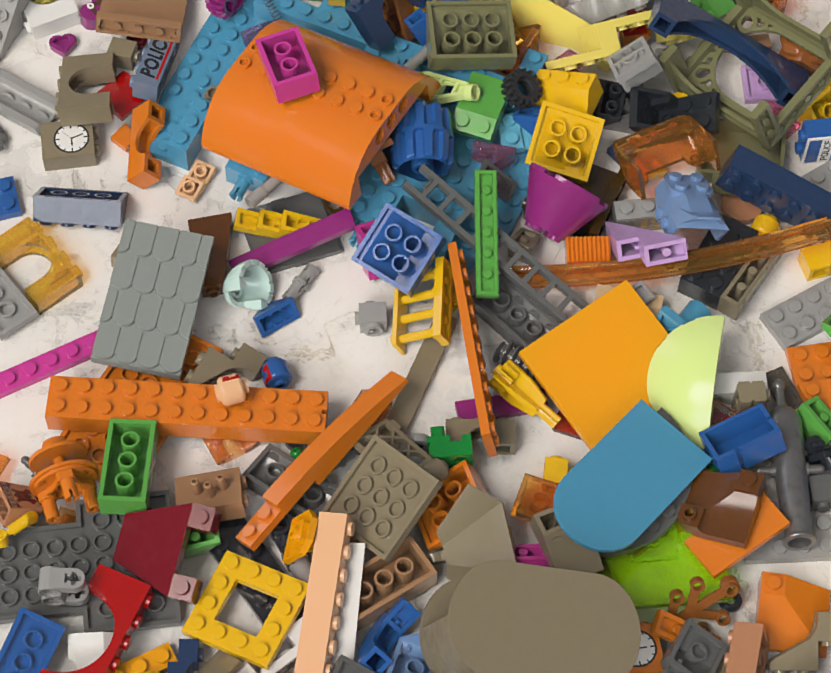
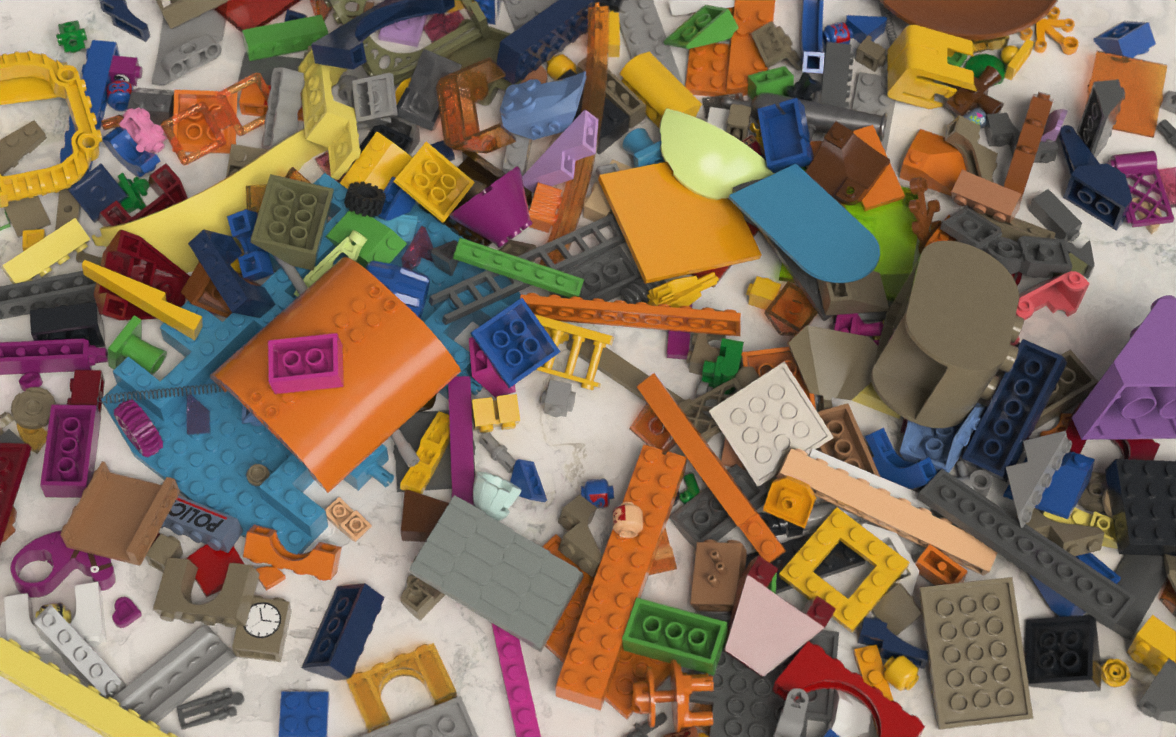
camera: 75 degrees left, 0 degrees up
none -> yellow piece [471,394,520,433]
none -> yellow brick [620,52,702,129]

